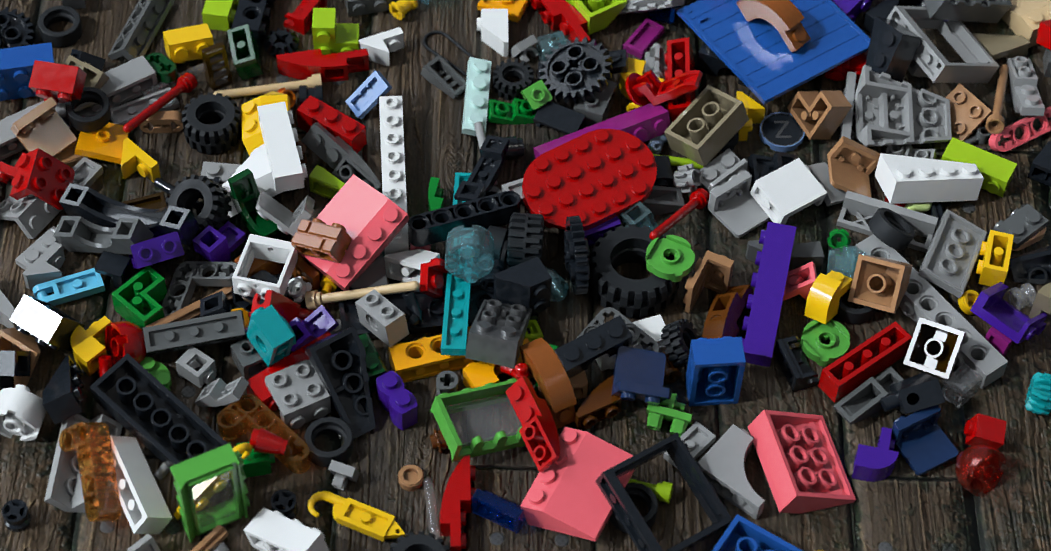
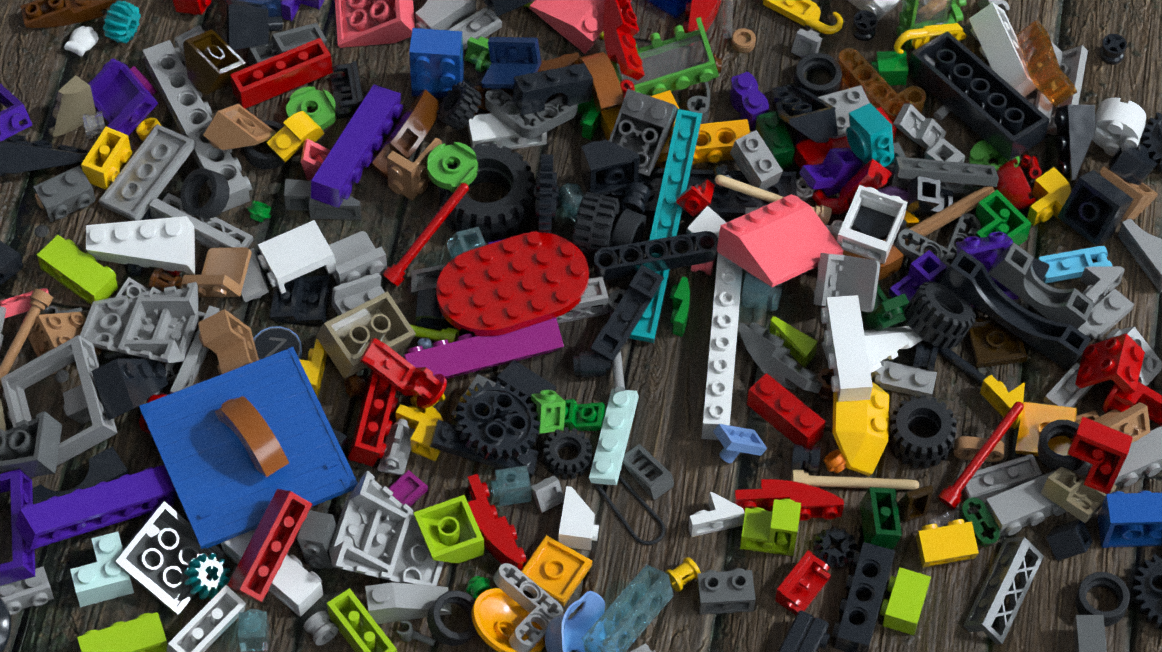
camera: 170 degrees left, 5 degrees up
red cone [249,427,288,455] -> none
dark orange brick [291,218,352,263] -> none
clear light blue brick [445,225,495,283] -> none
light grey gear [673,164,702,193] -> none
clear light blue brick [827,245,866,278] -> none

